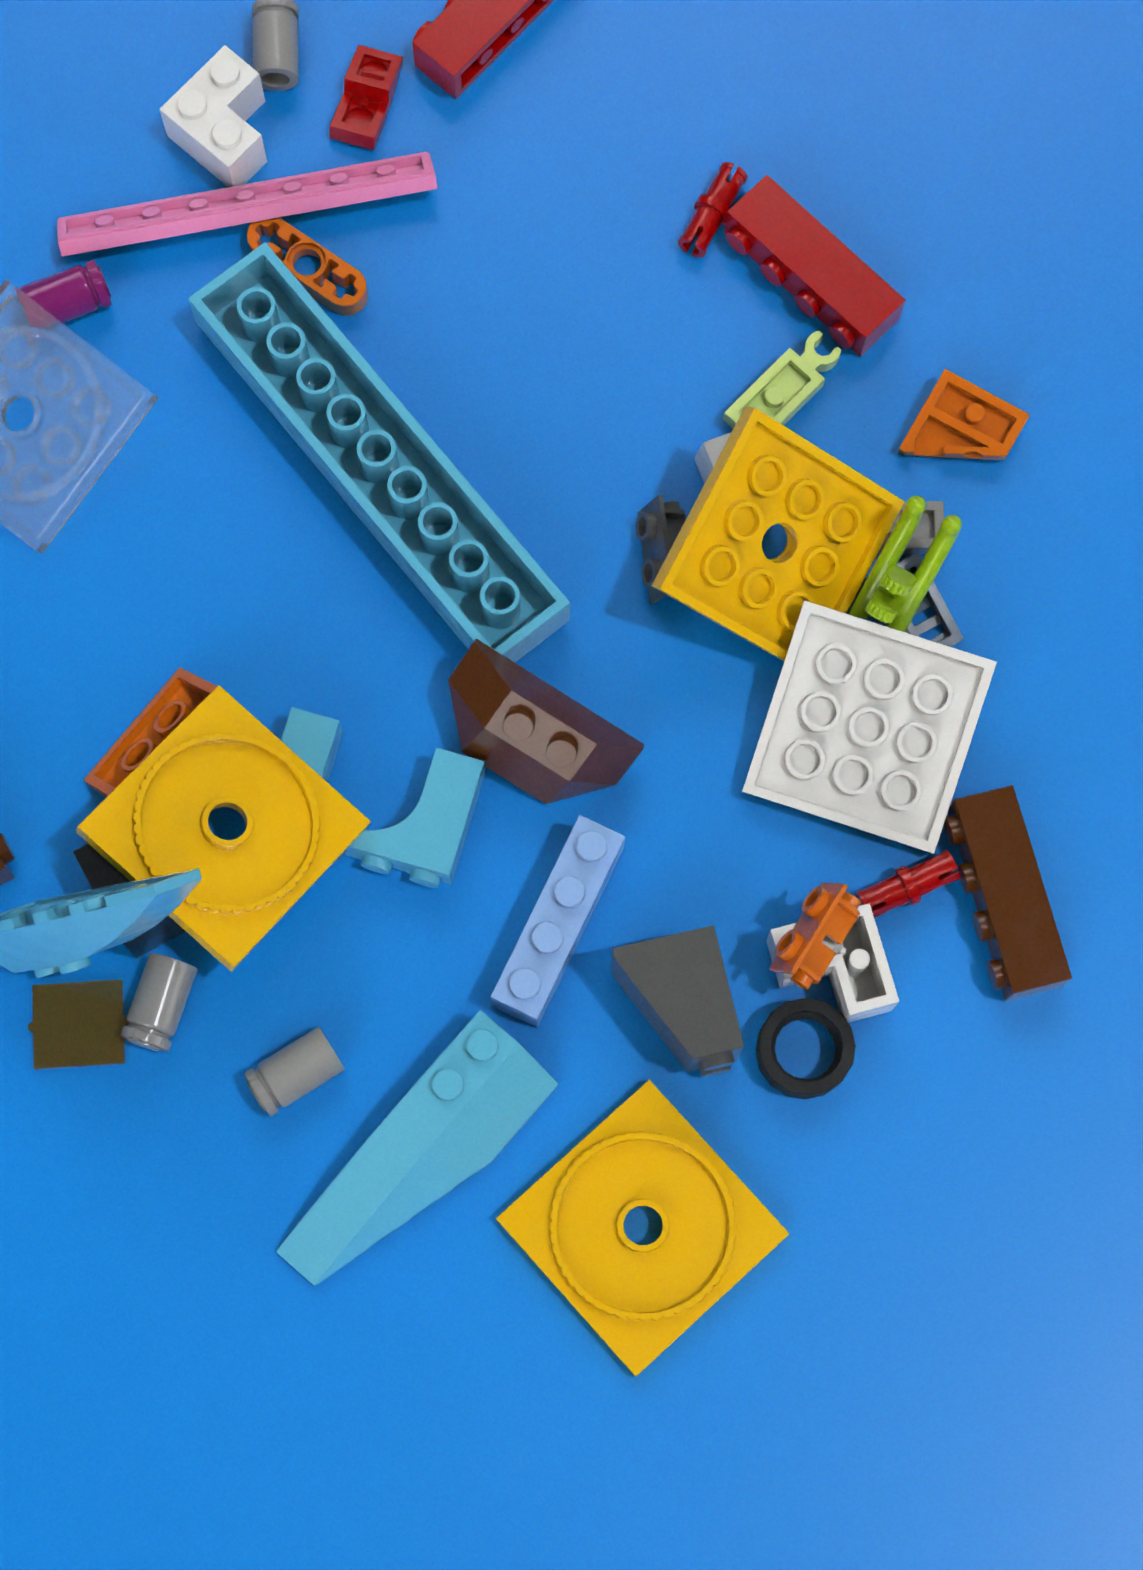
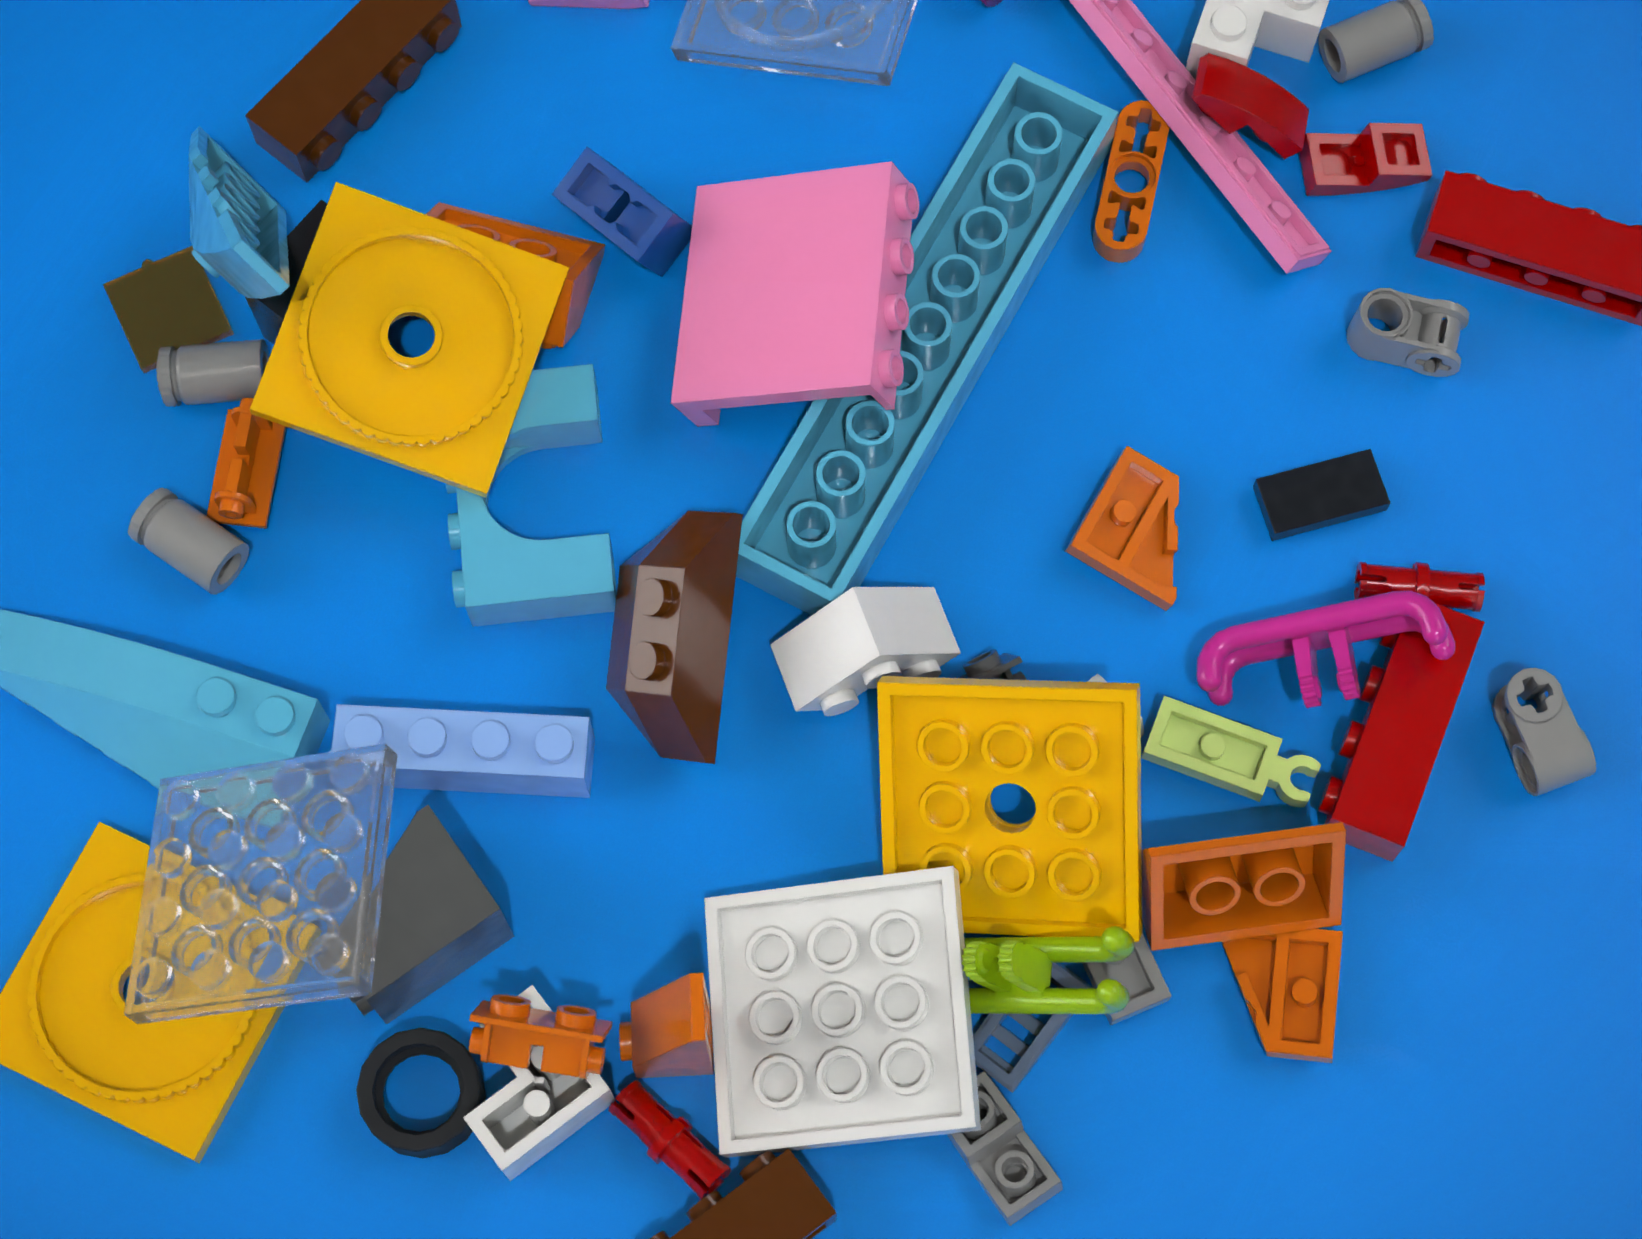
camera: 70 degrees right, 5 degrees down
none -> clear plate [124,743,397,1024]
none -> orange hinge [206,398,286,529]
none -> blue brick [552,147,692,277]
none -> orange slope [619,973,714,1078]
none -> bright pink panel [671,161,919,427]
none -> white brick [770,587,961,716]
none -> light grey slope [947,1071,1063,1226]
none -> orange wing [1065,446,1179,611]
none -> orange slope [1142,822,1346,951]
none -> red slope [1192,53,1309,159]
none -> dark pink piece [1196,591,1455,708]
none -> black tile [1253,449,1390,541]
none -> light grey piece [1347,288,1470,377]
none -> light grey piece [1492,668,1596,797]

